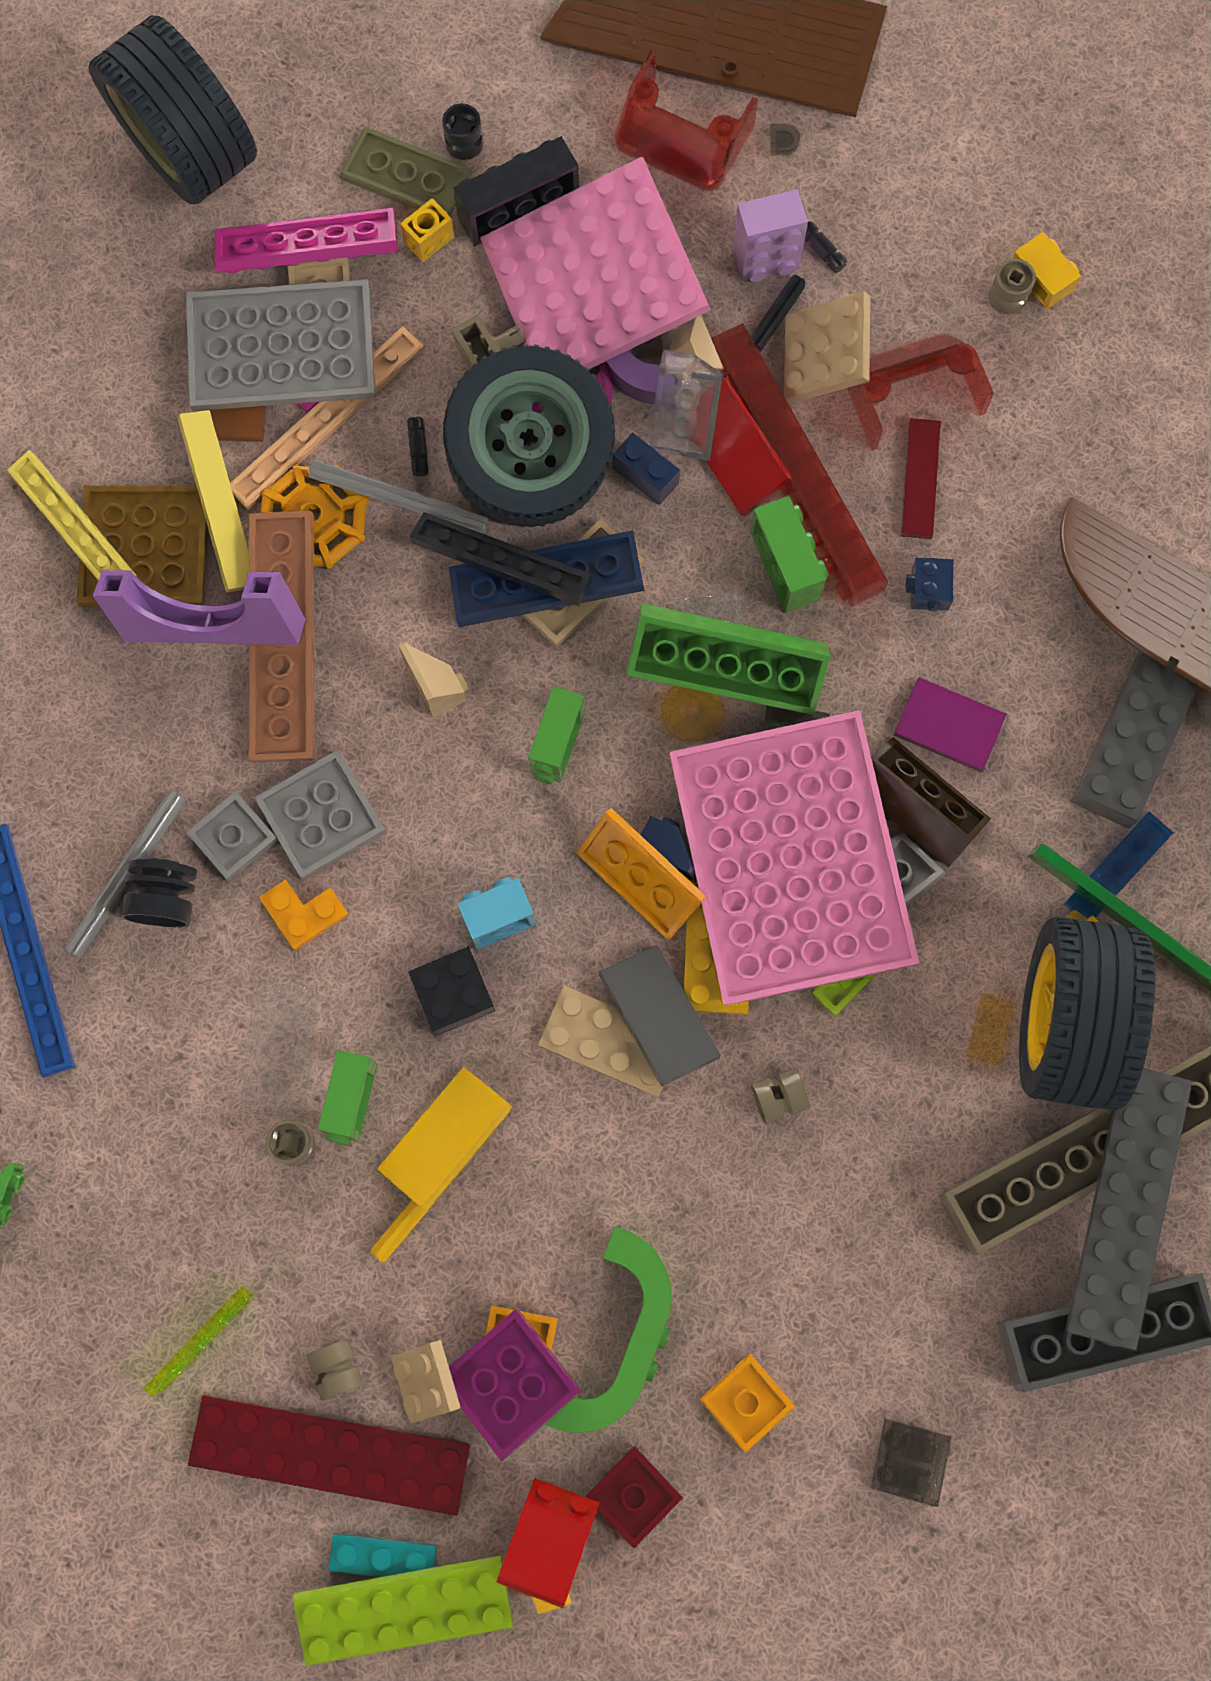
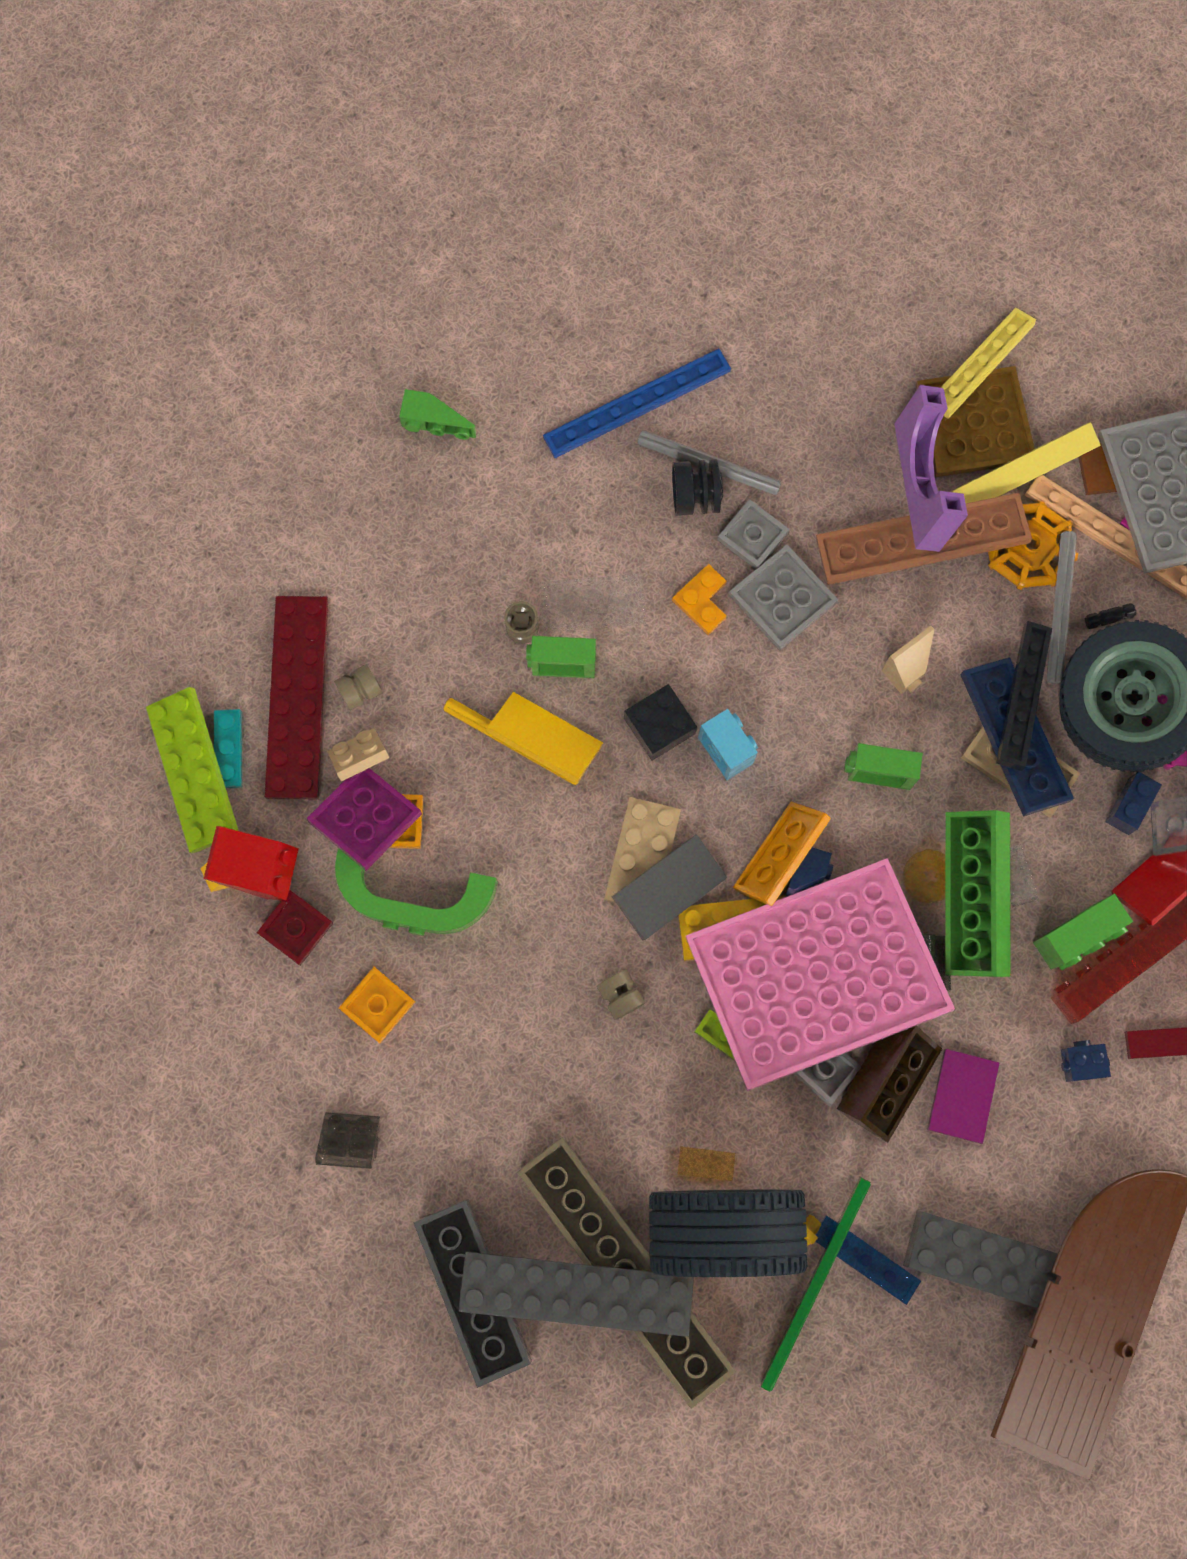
camera: 80 degrees right, 0 degrees up
clear neon green tile [143,1286,255,1397] -> none

